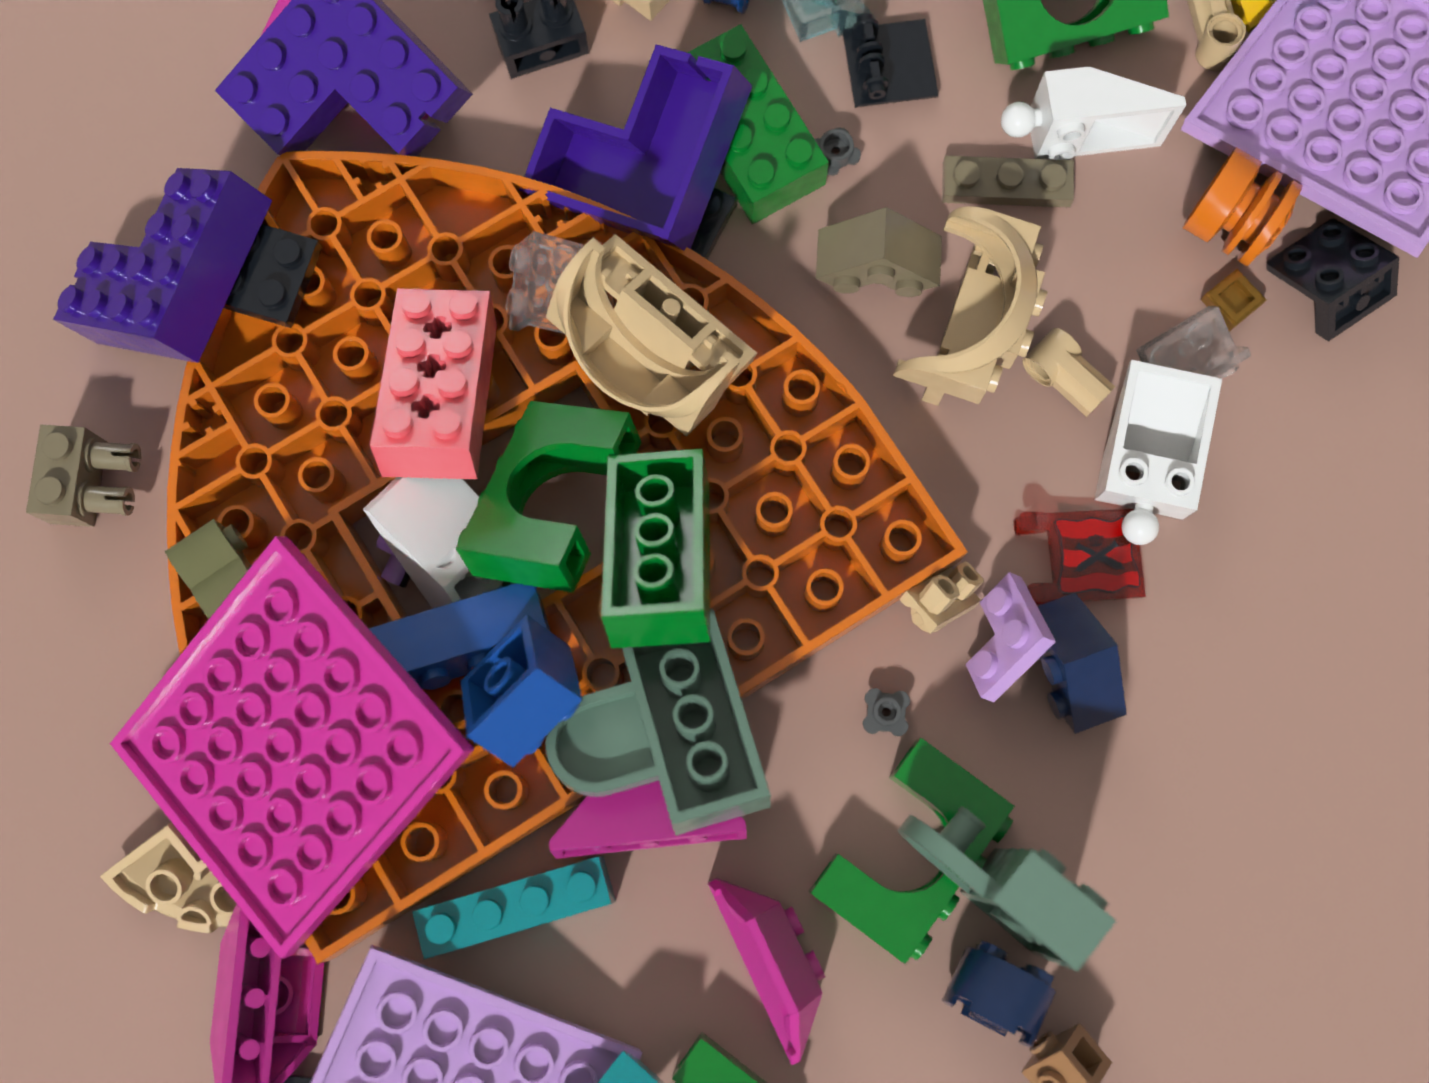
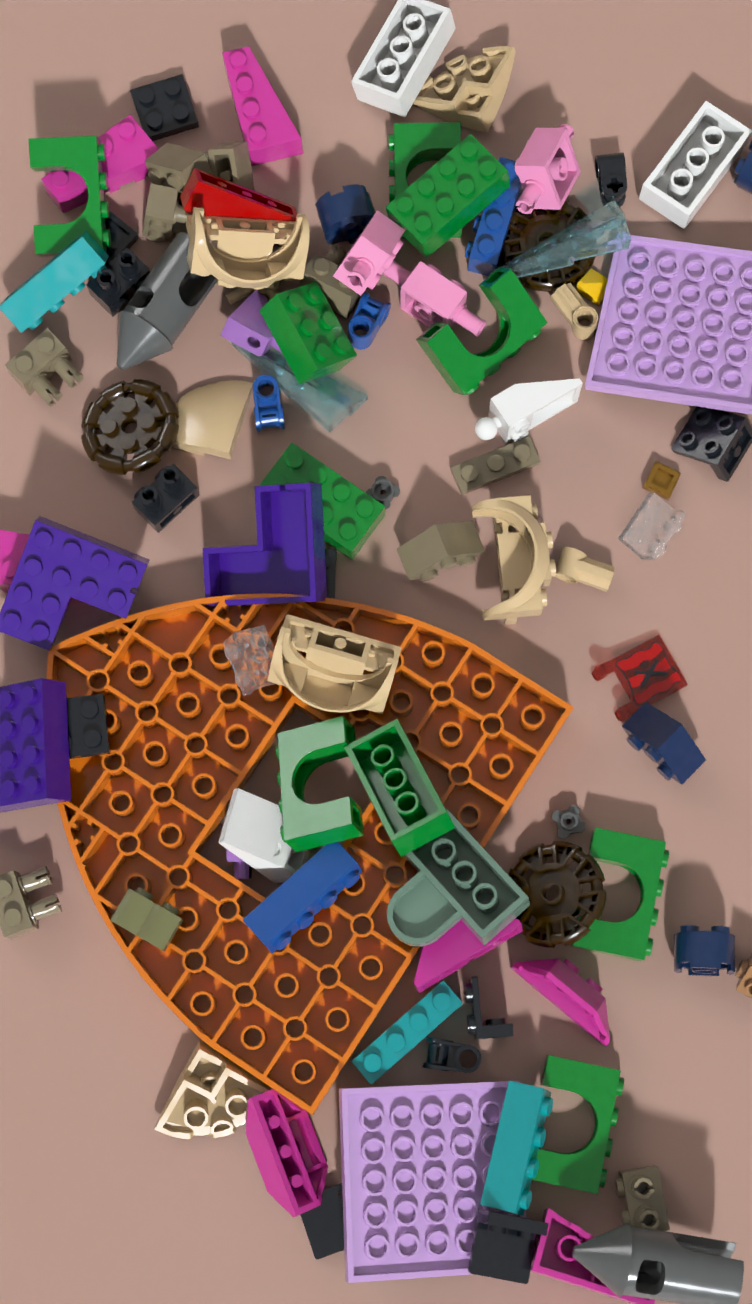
camera: 25 degrees left, 0 degrees up
dark pink plate [110,536,474,959] -> none
coral brick [370,289,497,479] -> none
blue brick [461,615,583,767] -> none
black hinge [842,13,938,108] -> none
sand green brick [897,806,1116,972] -> none
tan hips [899,561,984,634] -> none
lavender plate [966,572,1056,702] -> none
white slope [1094,360,1222,545] -> none
orange wheel [1182,147,1303,266] -> none
none -> black piece [422,1037,482,1073]
none -> black bracket [464,976,514,1040]
none -> dark brown plate [508,841,606,948]

